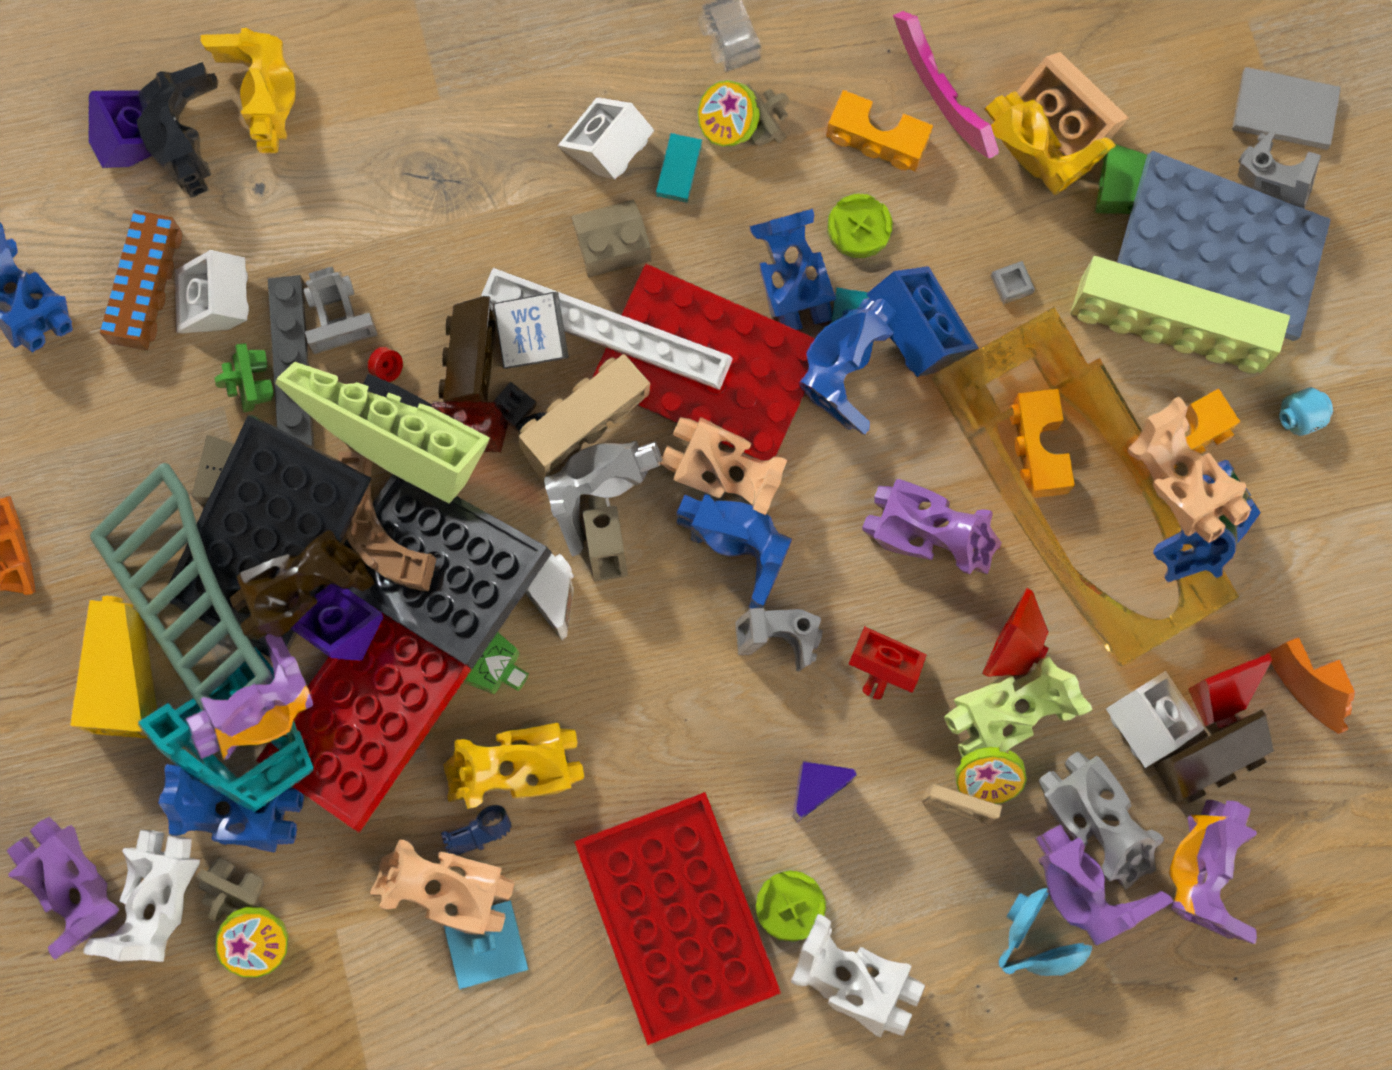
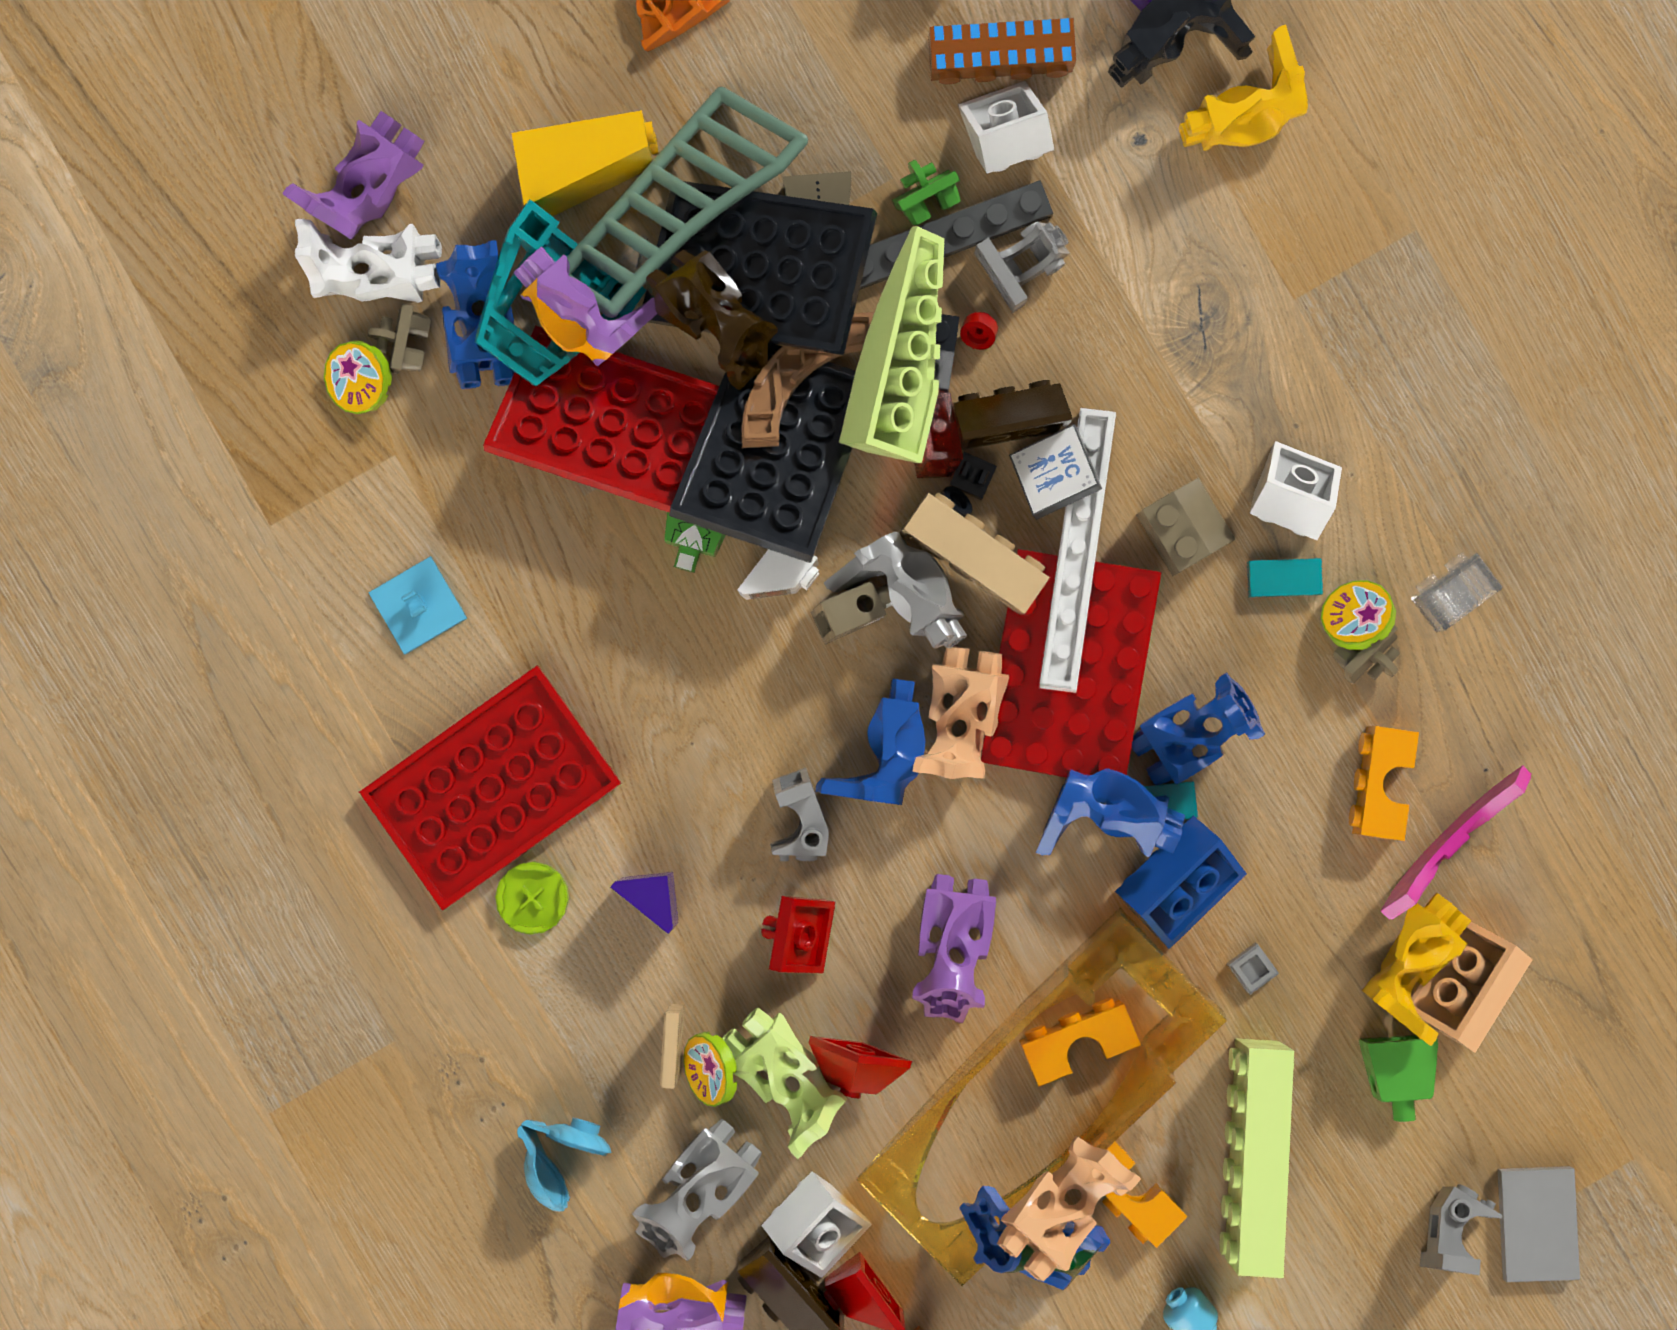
camera: 75 degrees right, 10 degrees up
dark purple slope [291,584,383,661] -> none
light nougat hips [370,839,515,935] -> none
dark blue connector [441,805,512,856] -> none
yellow hips [443,723,584,809] -> none
white hips [791,914,925,1037] -> none
lime tile [827,194,892,258] -> none
medium lavender hips [1035,825,1173,945] -> none
sand blue plate [1117,150,1331,341] -> none

